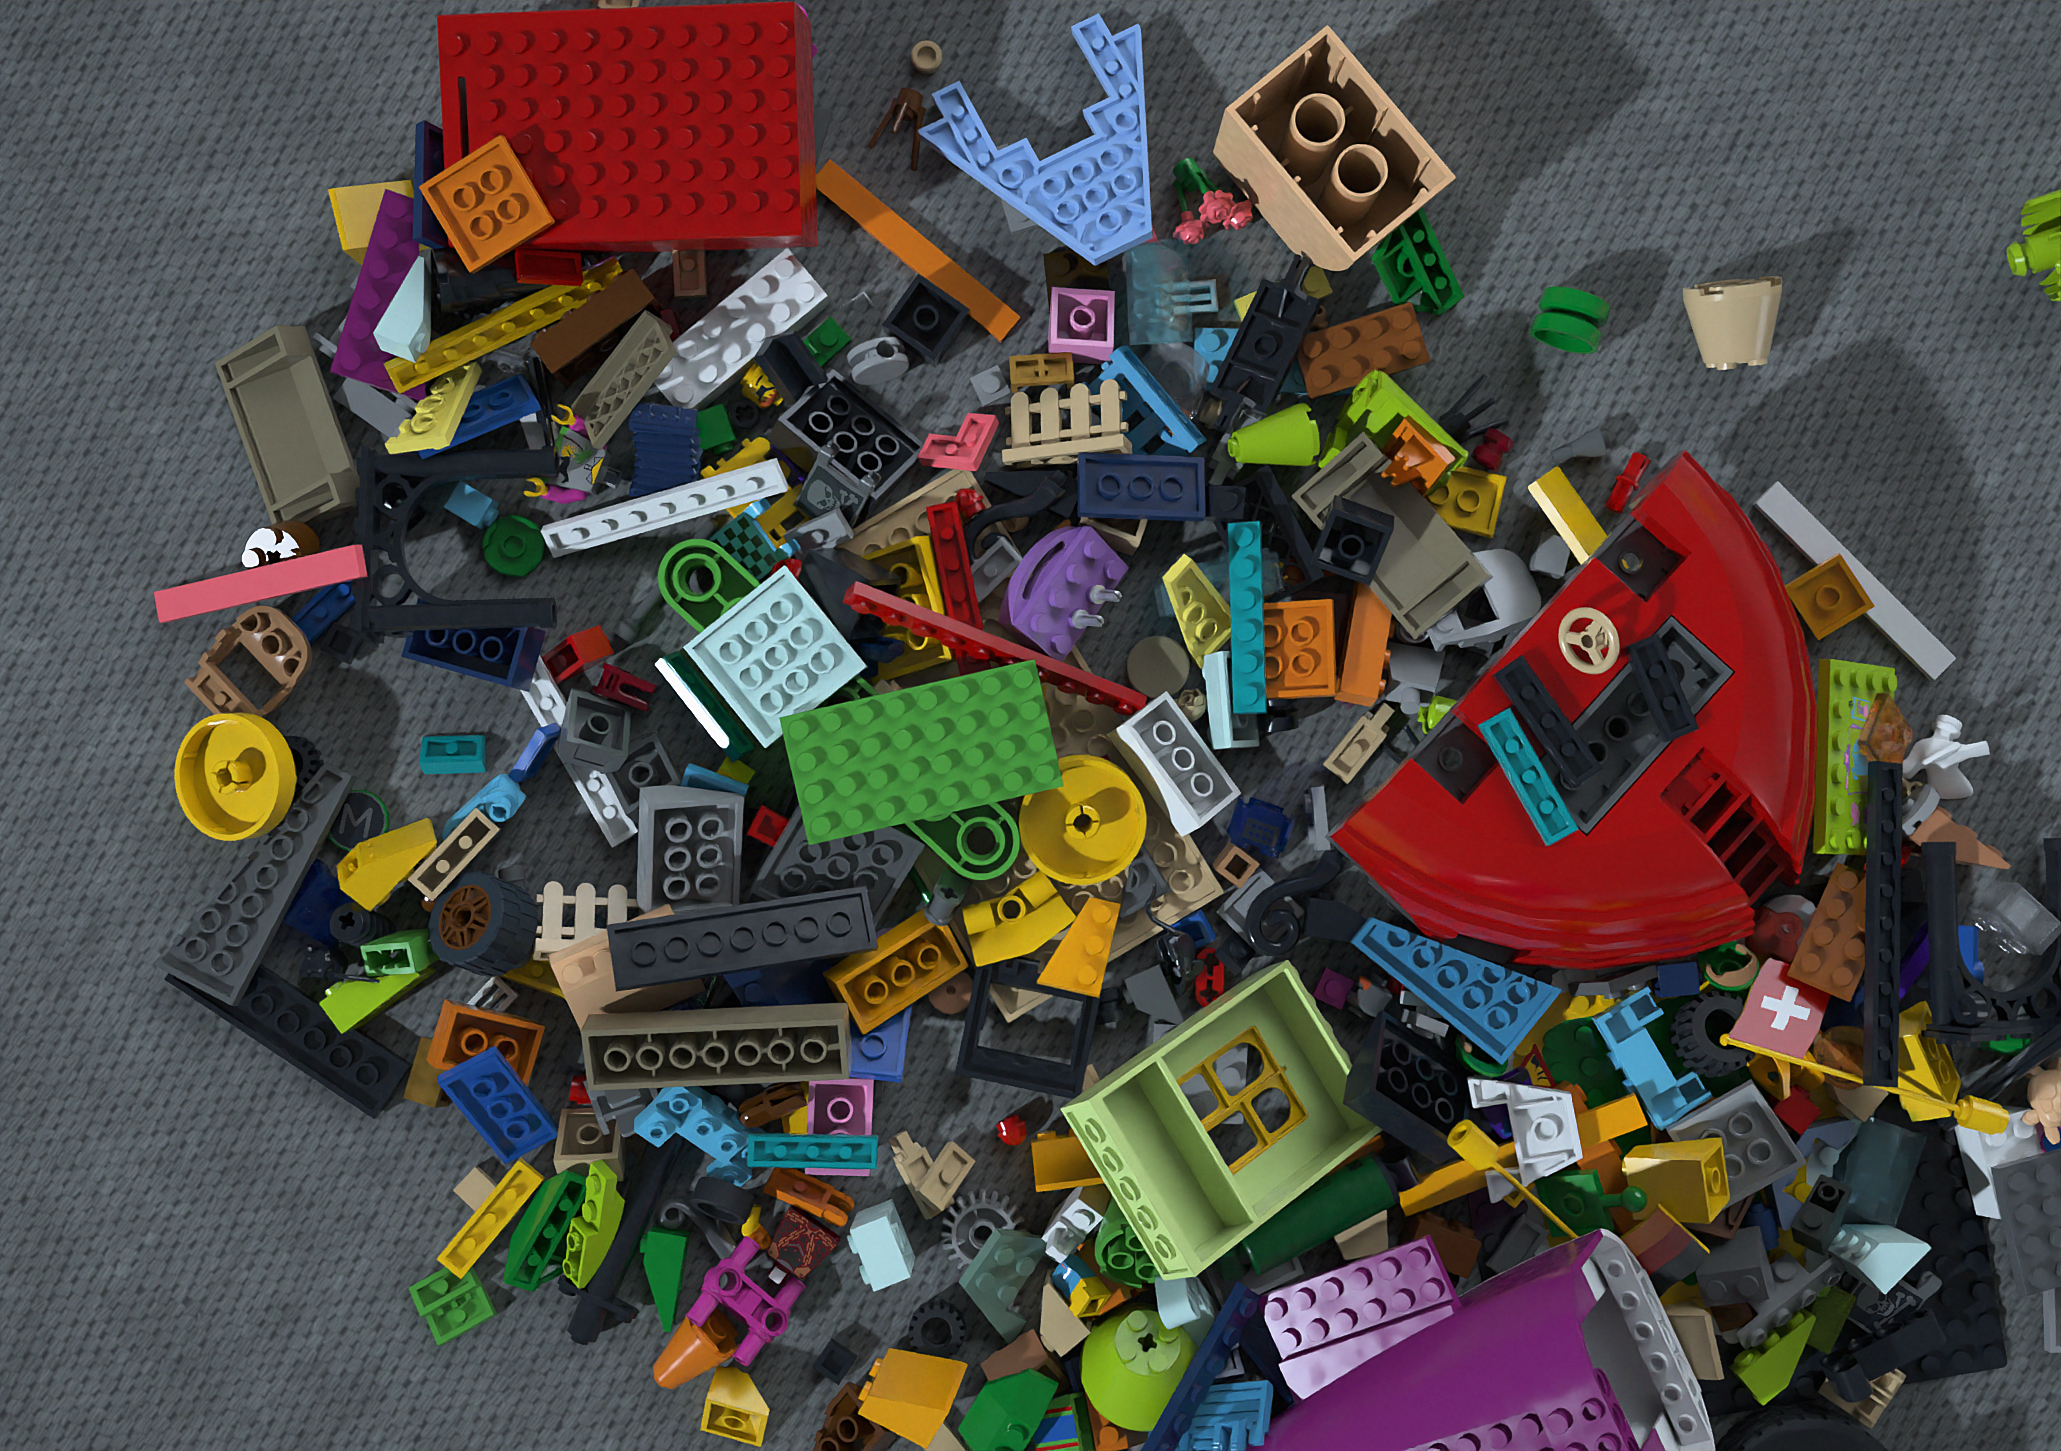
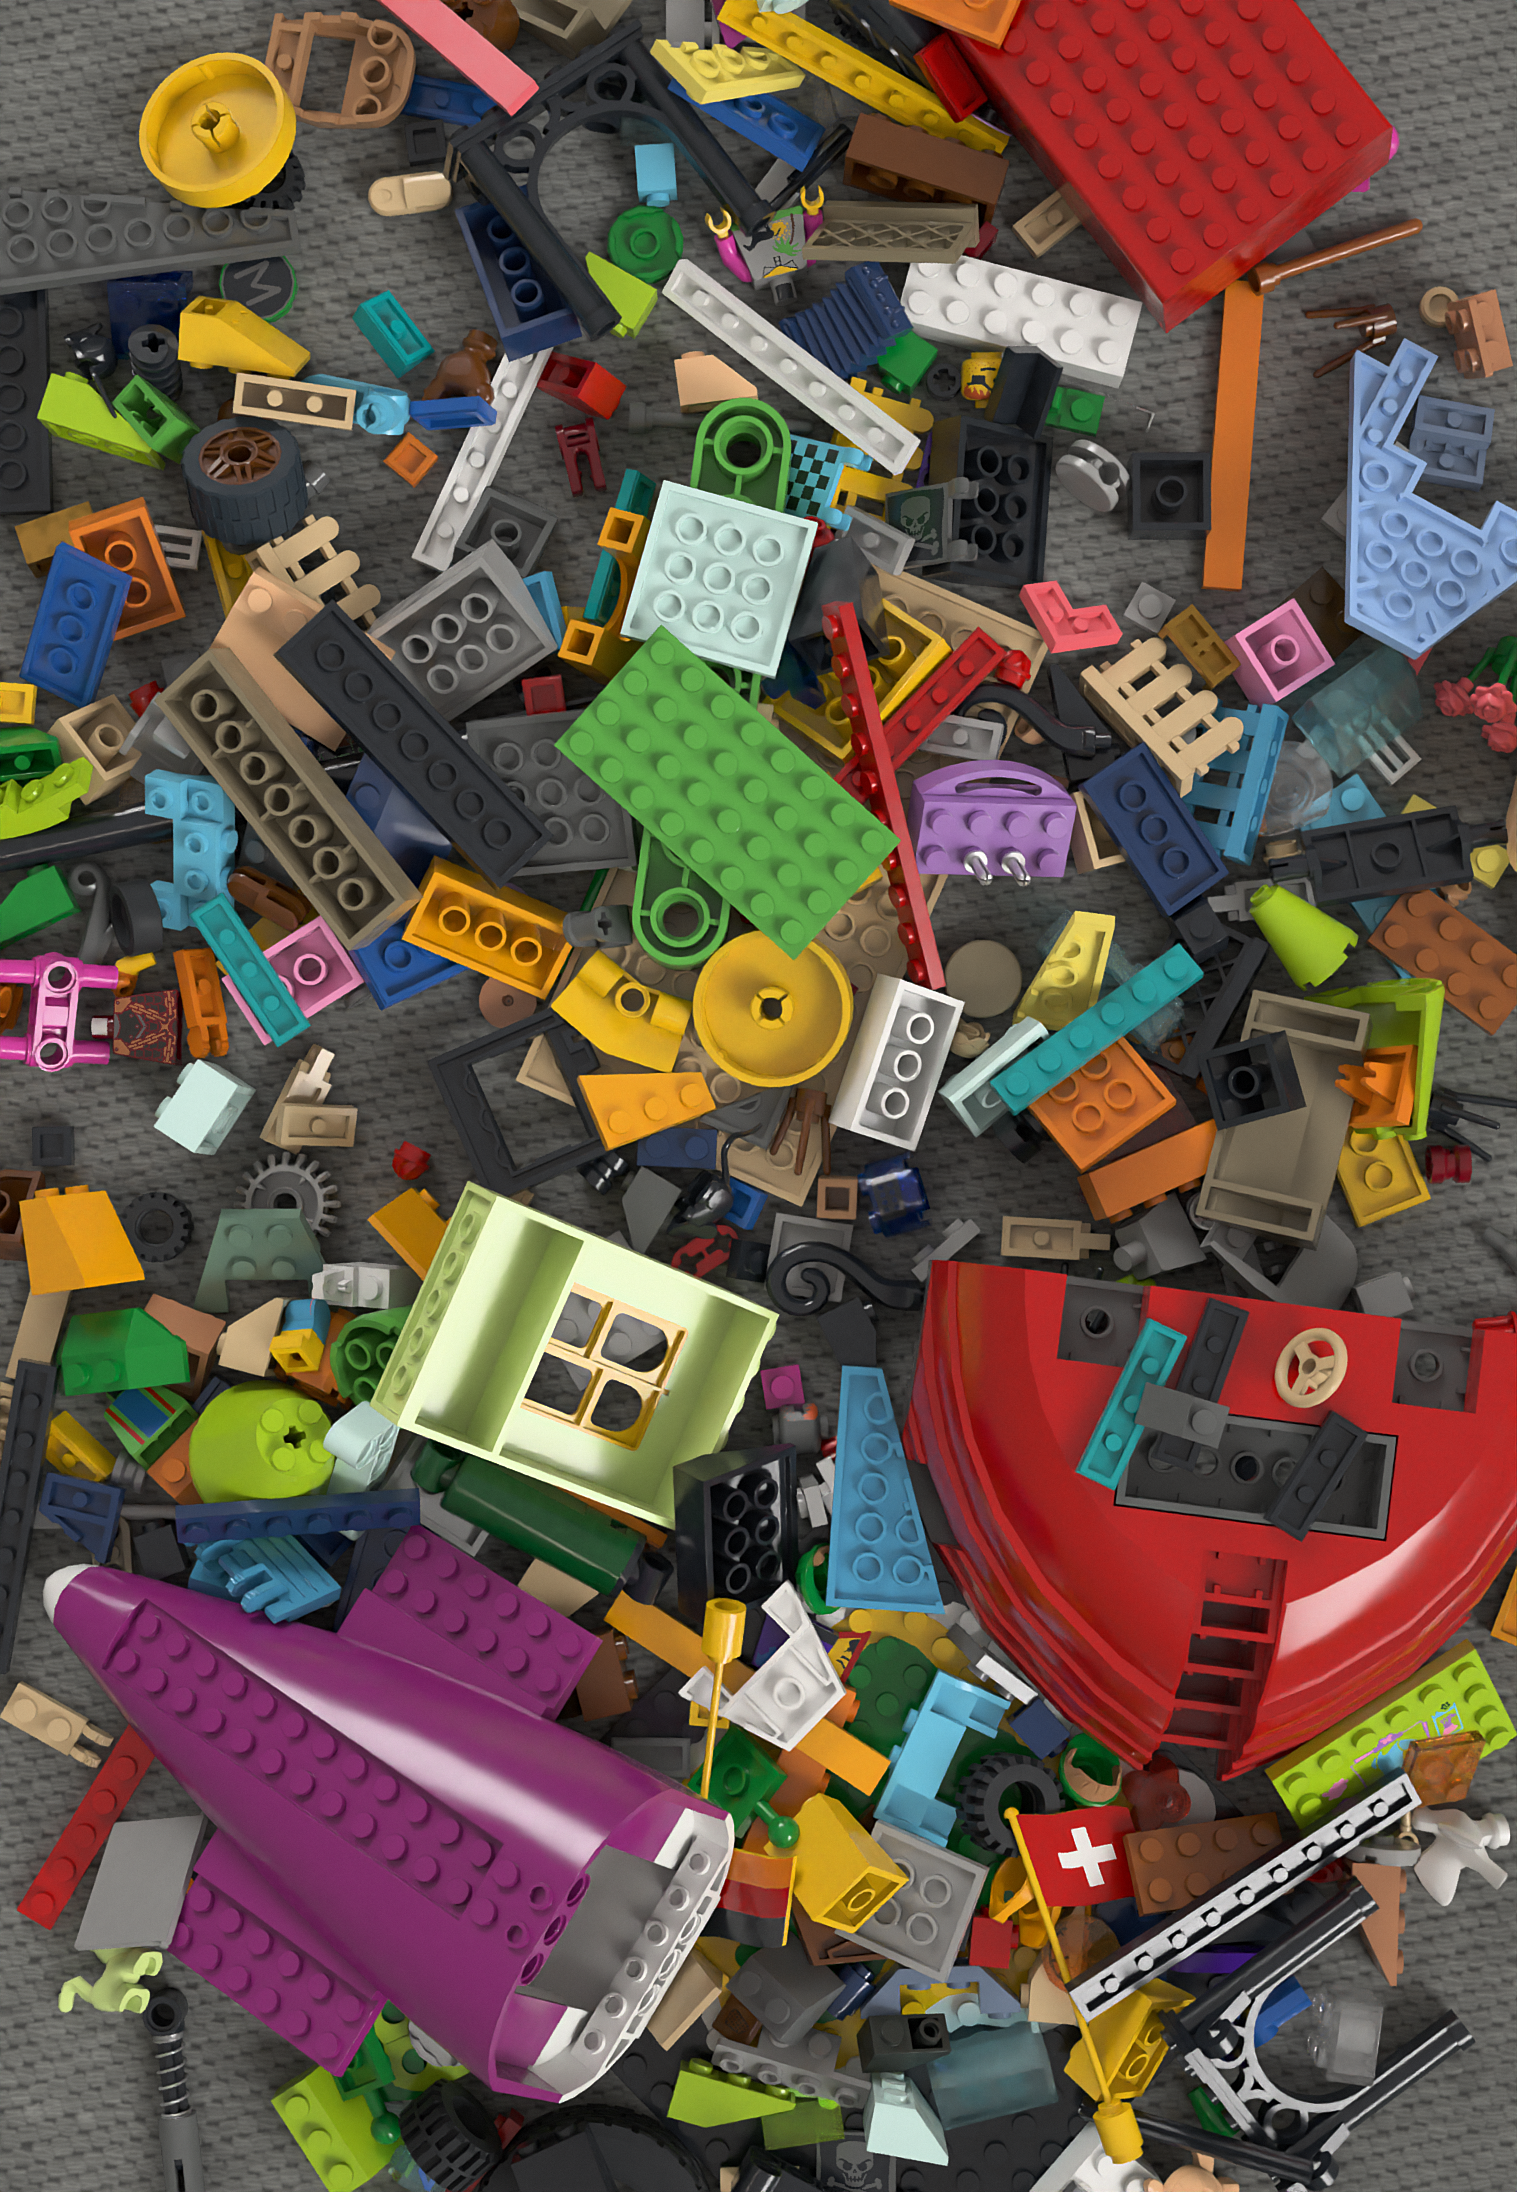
camera: 60 degrees right, 0 degrees up
dark grey slope [558,689,632,774] -> none
yellow tile [1528,465,1629,569] -> none
none -> tan arm [368,171,453,216]
none -> orange tile [383,432,439,488]
none -> reddish brown animal [422,329,498,405]
none -> light orange arch [558,507,652,685]
none -> lime slope [585,251,658,339]
none -> dark blue plate [637,1127,718,1169]
none -> light nougat slope [674,351,758,413]
none -> reddish brown plant [769,1088,832,1176]
none -> dark grey slope [1134,1382,1230,1449]
none -> dark orange piece [1247,218,1423,296]
none -> sand blue slope [1407,395,1495,492]
none -> nougat bracket [1445,289,1513,379]

